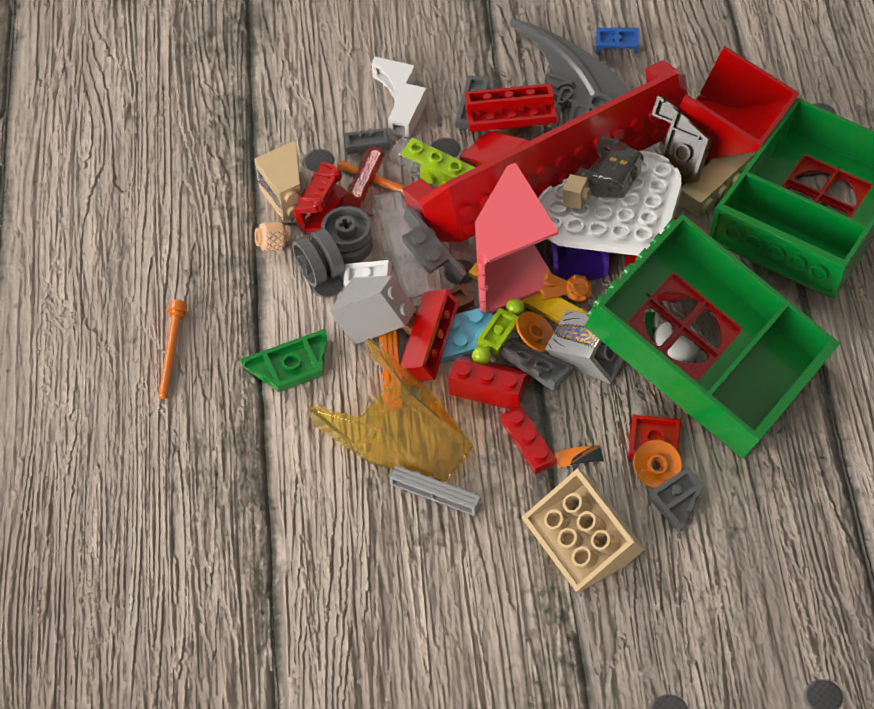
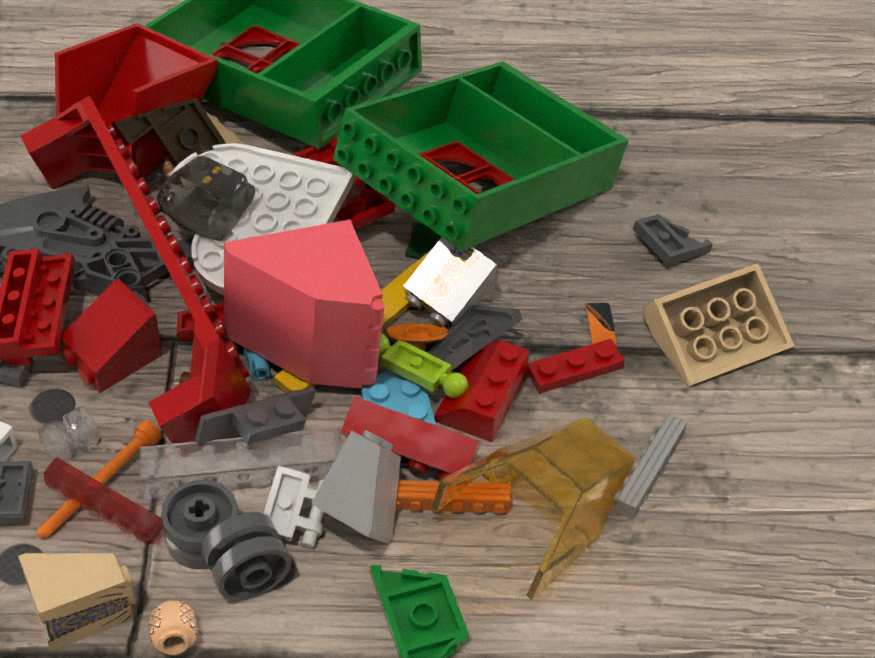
camera: 90 degrees left, 5 degrees down
red piece [294,162,349,233] -> none
lime bracket [401,137,475,187] -> none
reddish brown plate [449,284,474,314] -> none
tan plate [563,174,591,210] -> none
red tile [628,414,681,460] -> none
orange dish [633,440,682,489] -> none

